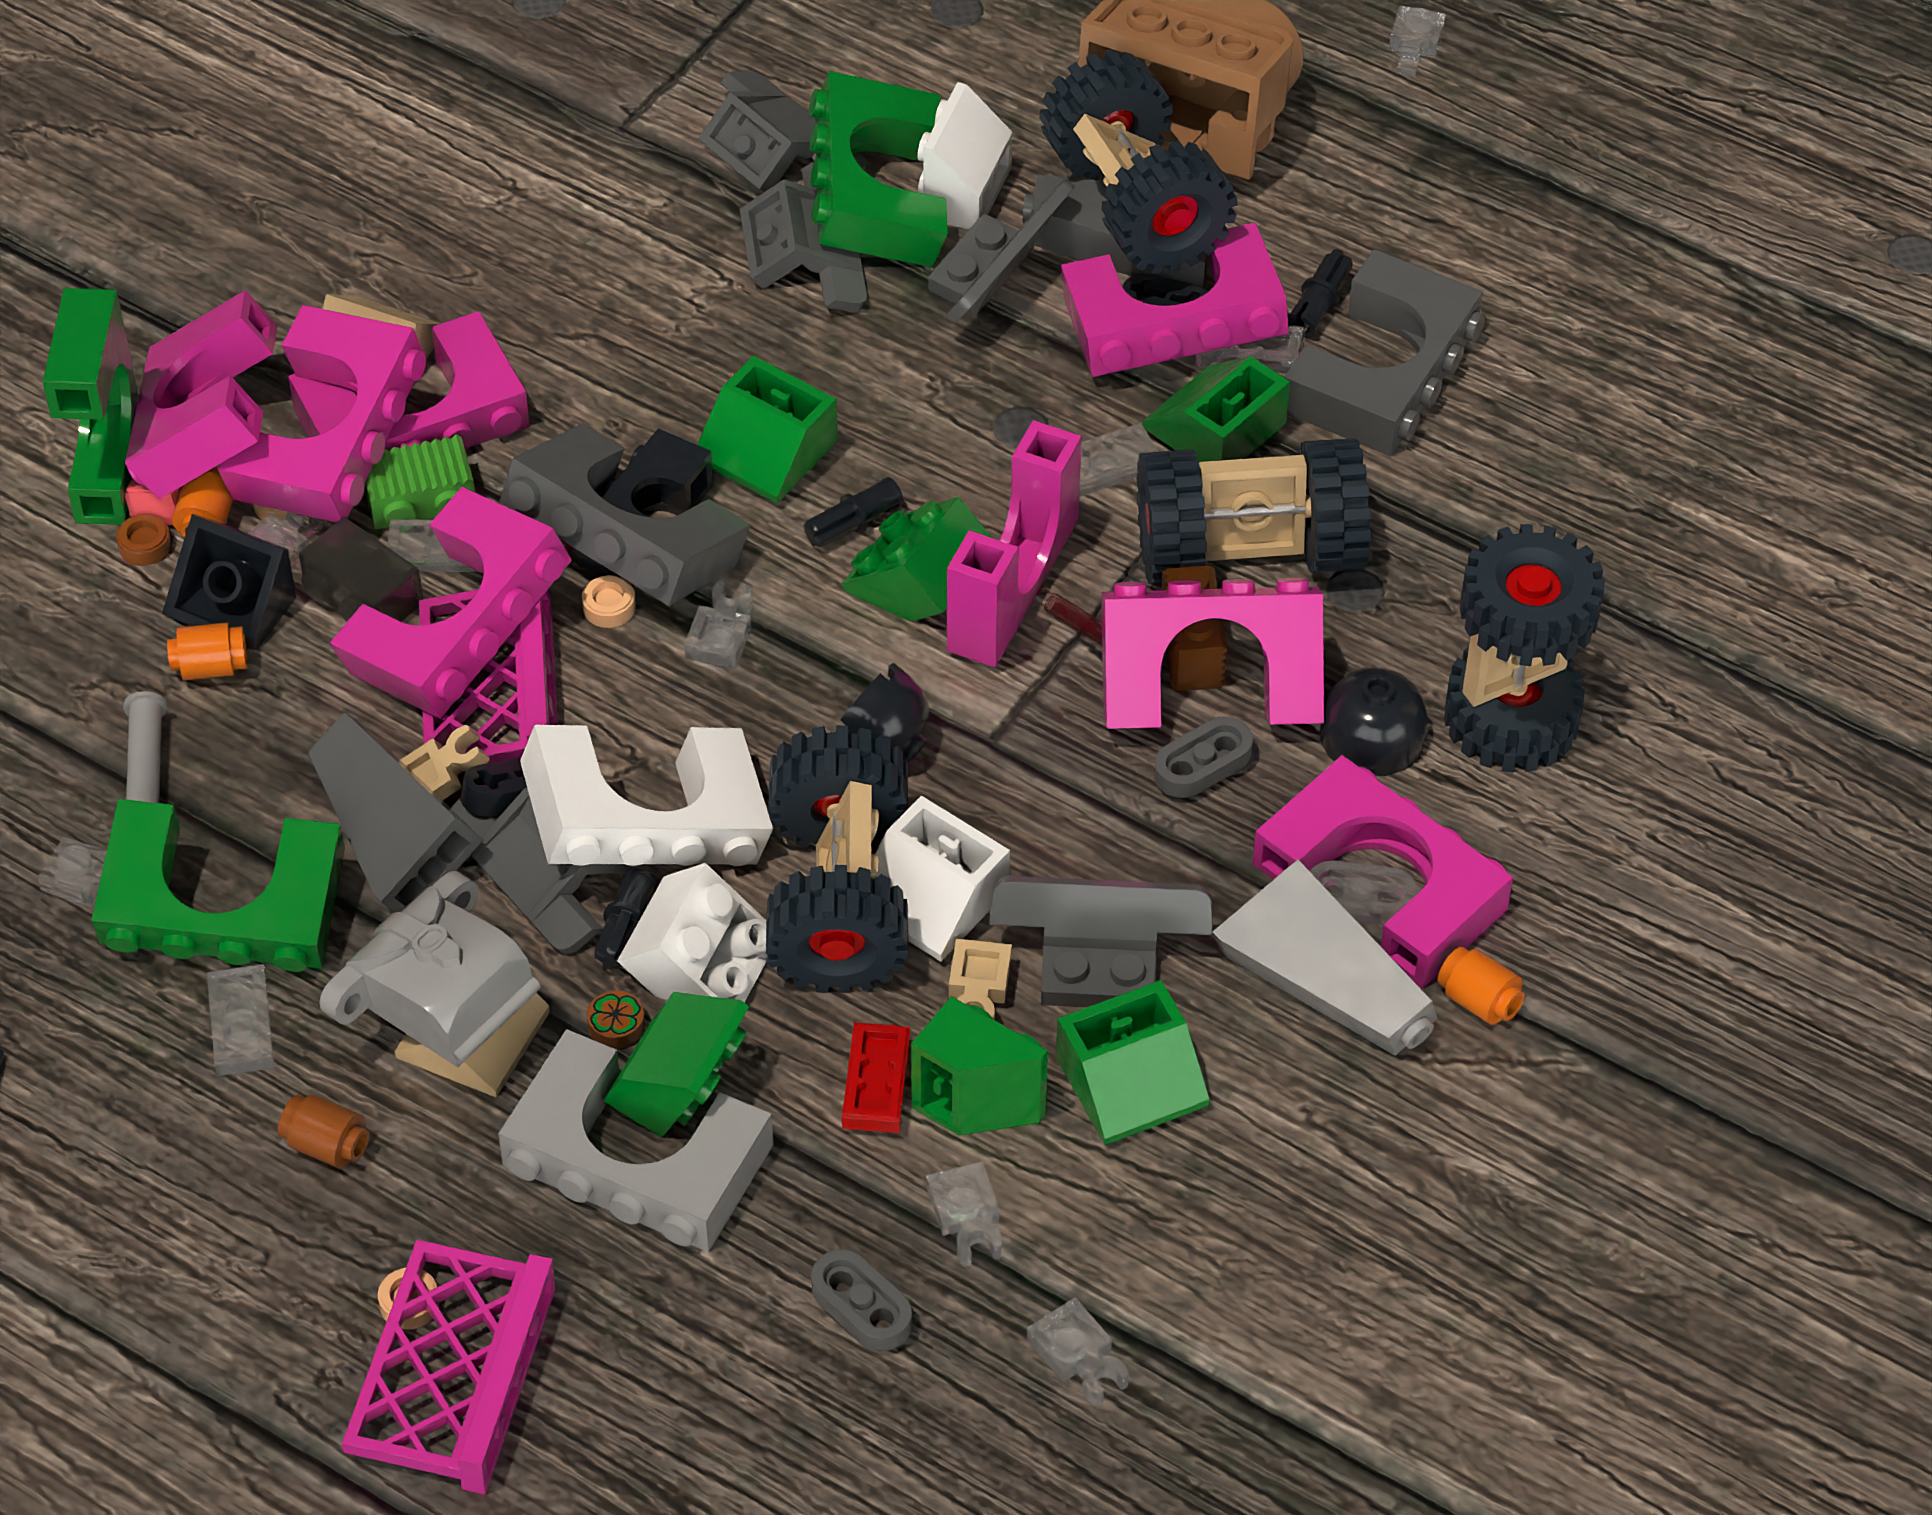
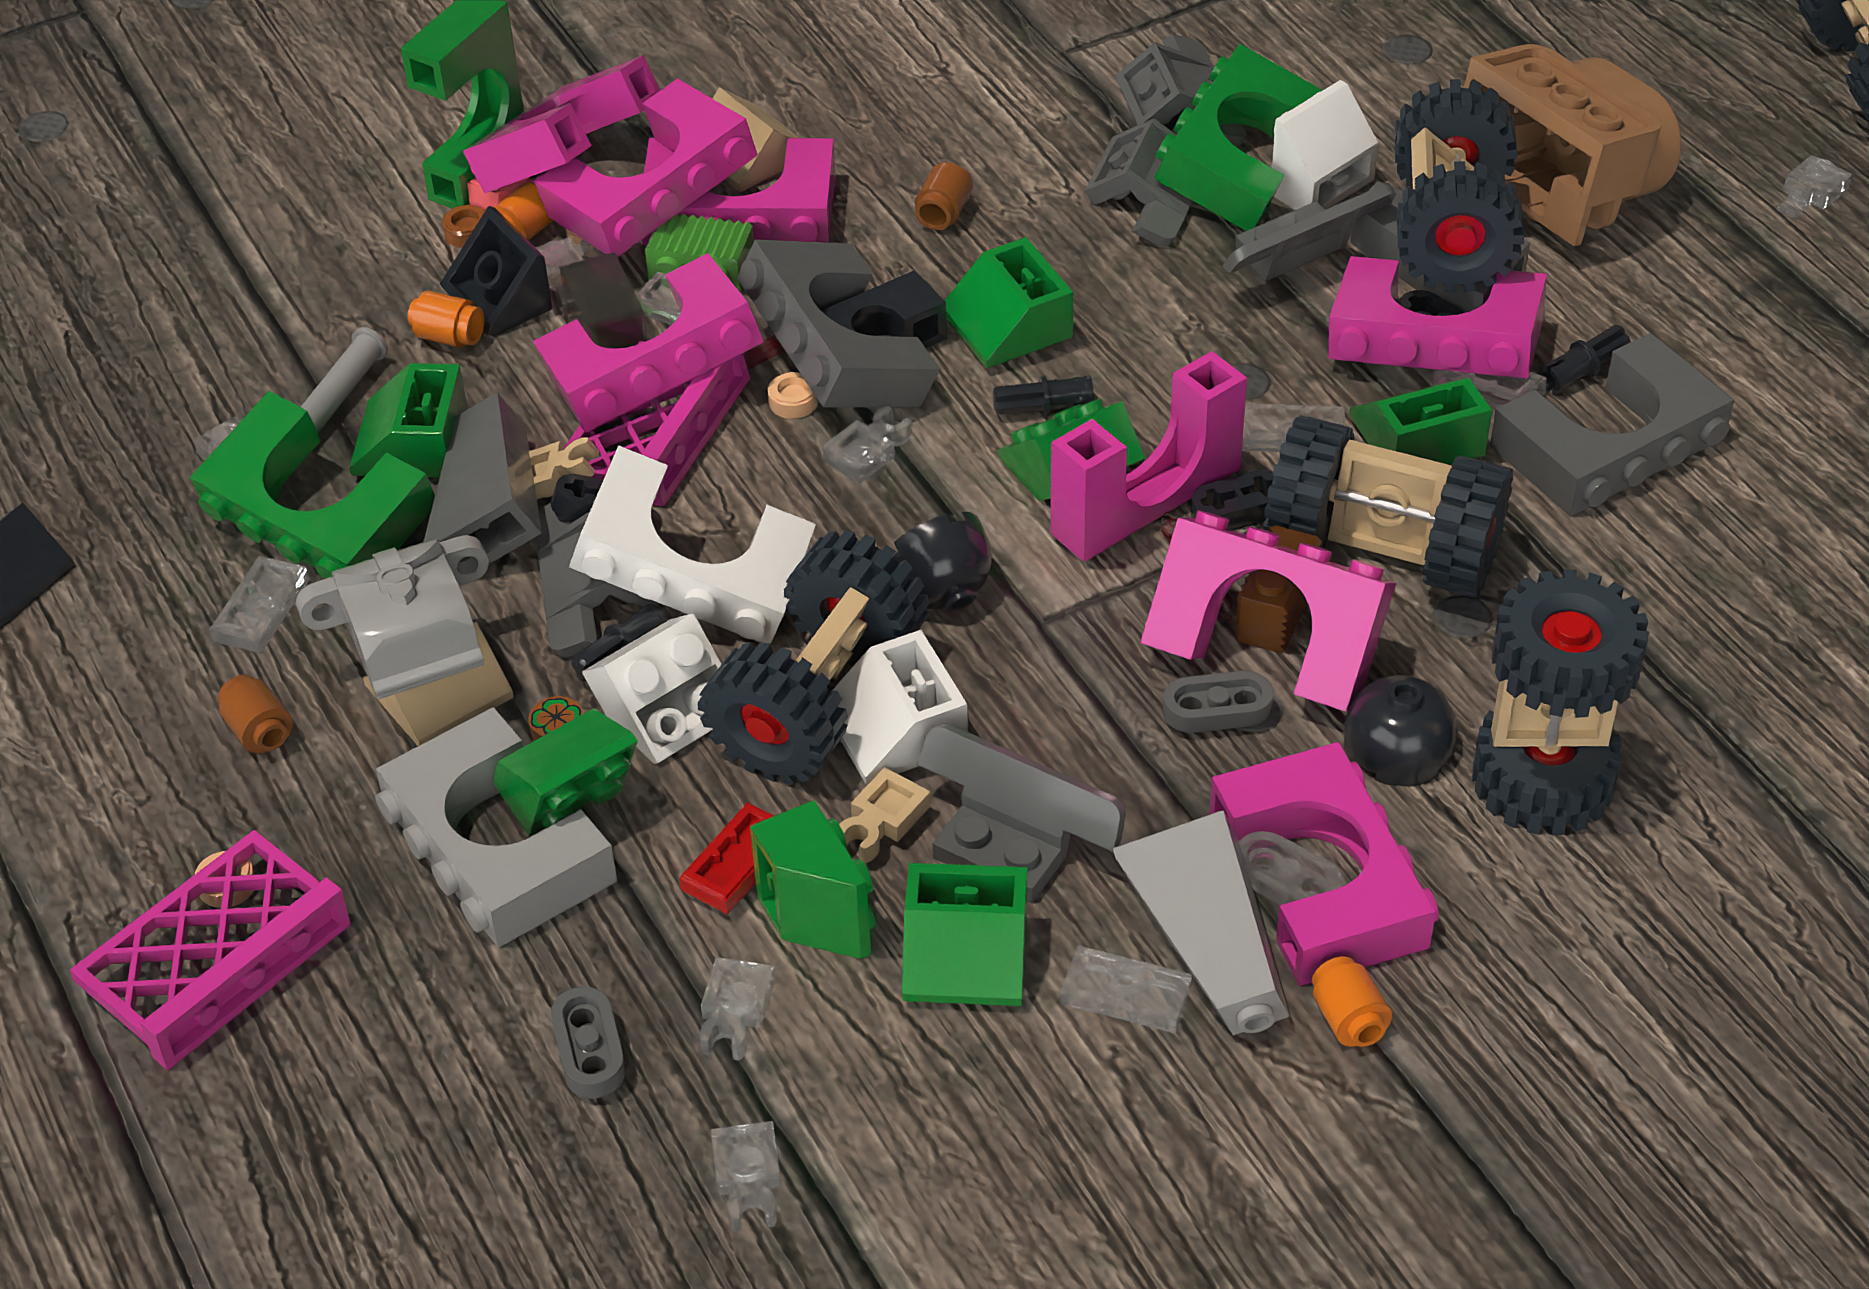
camera: 30 degrees right, 5 degrees down
none -> green slope [349,363,468,478]
none -> dark orange brick [915,162,973,230]
none -> clear plate [1060,946,1193,1033]
none -> black beam [1191,470,1274,530]

